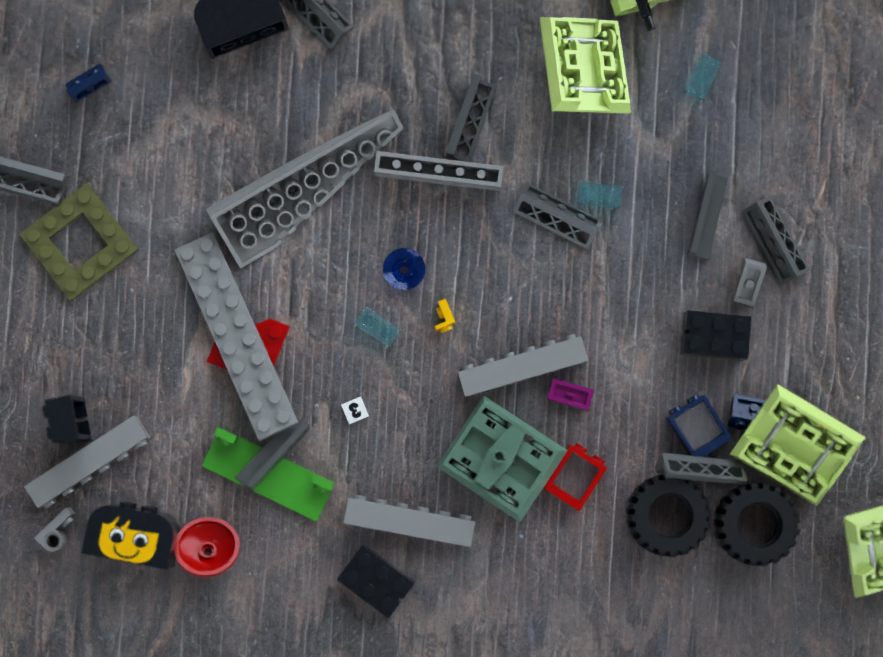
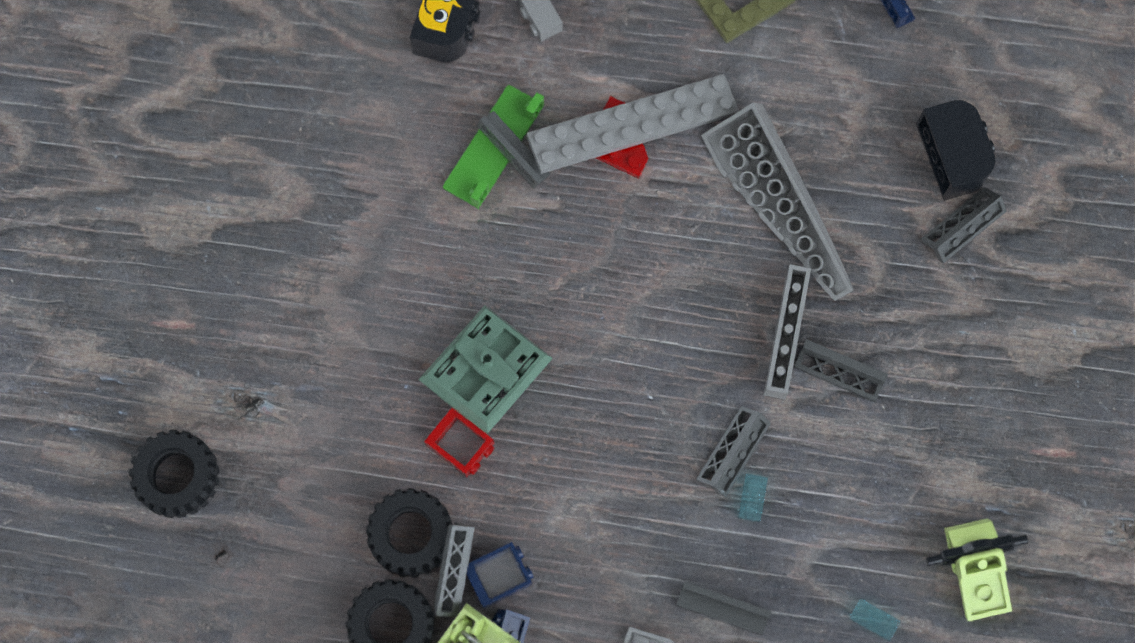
camera: 95 degrees right, 10 degrees down
red dish [174,517,240,577] -> none
black piece [337,543,415,619] -> none
white tile [341,397,369,424] -> none
light grey brick [343,494,476,547] -> none
clear light blue plate [354,306,401,348] -> none
clear blue dish [383,248,425,290] -> none
yellow bracket [434,298,456,333] -> none
light grey brick [458,334,588,397] -> none
yellowish green piece [539,17,631,114] -> none
magenta plate [547,378,594,411] -> none
black piece [680,310,752,361] -> none

